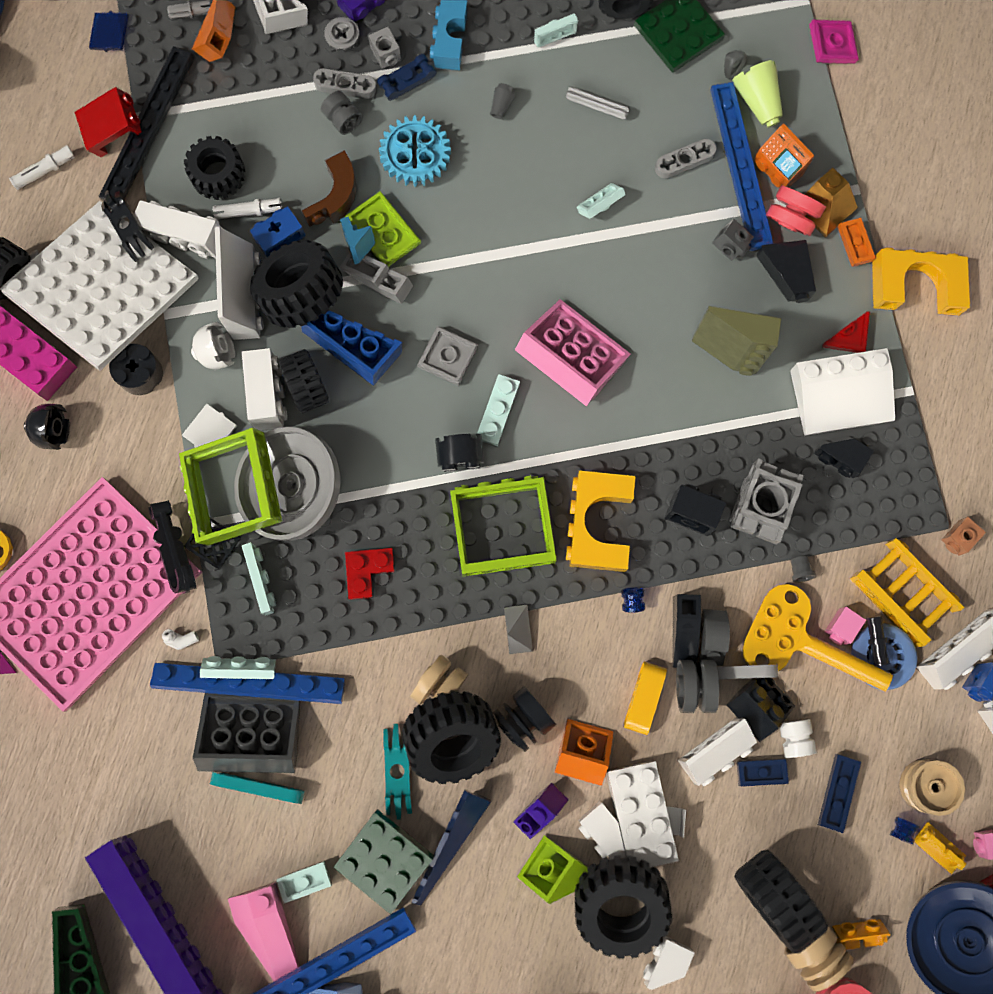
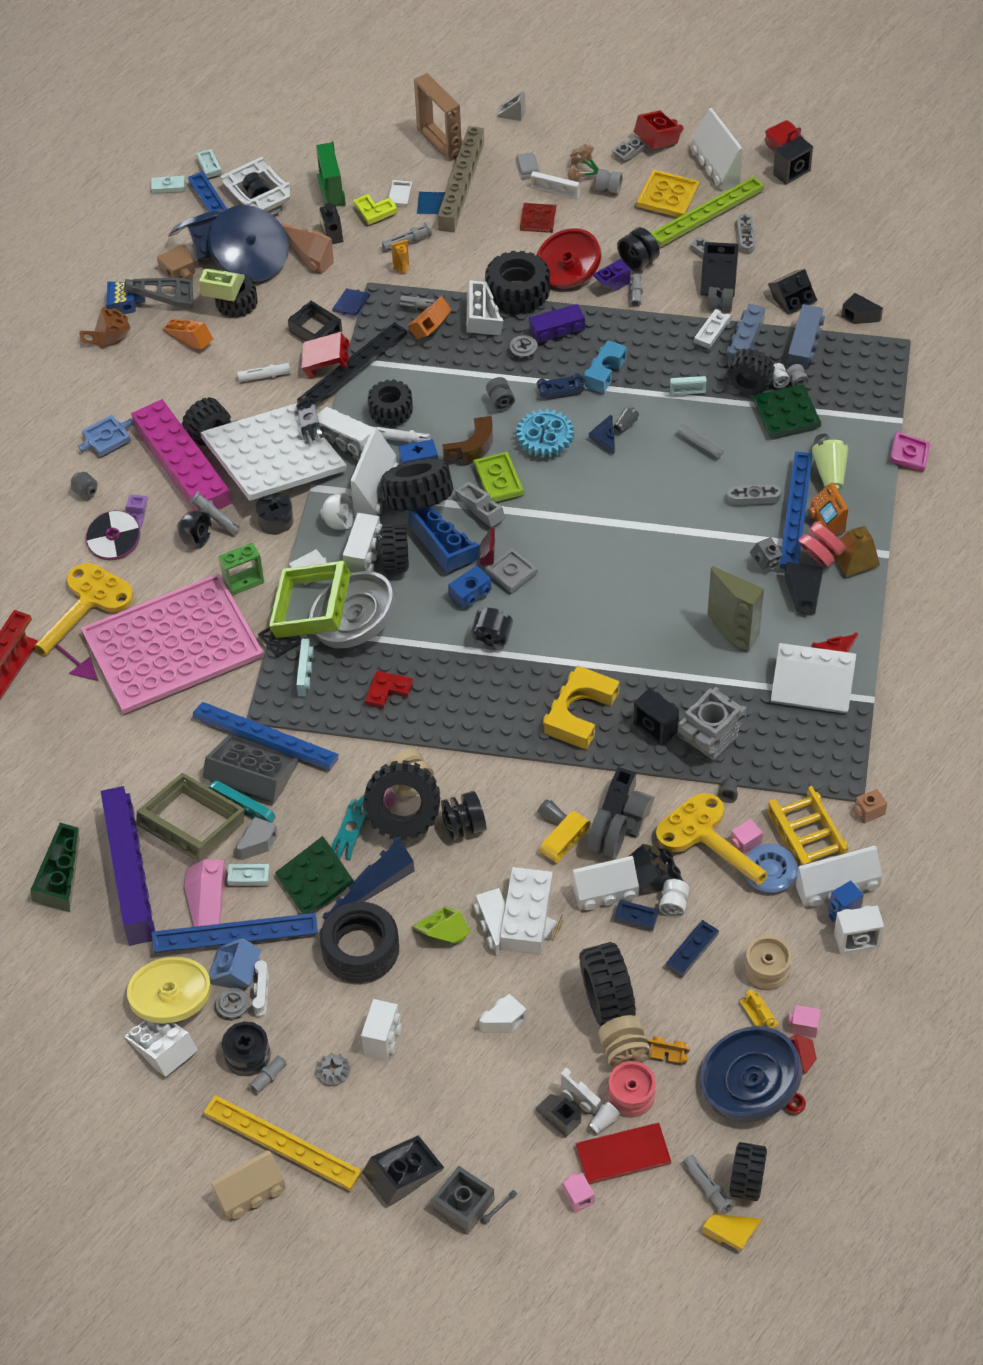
camera: 25 degrees right, 25 degrees down
black piece [148,500,196,594] -> none
white arm [162,629,199,650] -> none
light aqua plate [200,656,276,679] -> none
light grey beam [313,69,377,99] -> none
dark azure slope [340,217,375,264] -> none
light grey brick [368,27,401,68] -> none
lime window [450,475,557,577] -> none
light aqua plate [476,374,520,447] -> none
light grey slope [504,604,533,654] -> none
dark purple slope [513,782,569,839] -> none
bright pink slope [515,299,631,406] -> none
orange slope [554,719,614,786] -> none
black tyre [574,855,672,959] -> none
light aqua plate [577,183,626,219] -> none
clear blue wheel [621,587,646,613] -> none
light grey beam [717,665,778,679] -> none
black slope [814,438,874,478] -> none
orange plate [838,218,876,267] -> none
black pin [866,616,890,666] -> none
yellow arch [872,247,970,316] -> none
clear blue wheel [889,817,920,845] -> none
none -> olive window [136,773,245,862]
none -> light grey pin [188,491,240,535]
none -> bright green window [218,542,265,596]
none -> light grey slope [236,817,278,860]
none -> black window [288,300,342,342]
none -> black tyre [320,902,400,983]
none -> blue brick [448,565,492,609]
none -> dark red slope [480,528,495,565]
none -> dark grey cone [537,799,567,824]
none -> dark blue tile [589,415,615,454]

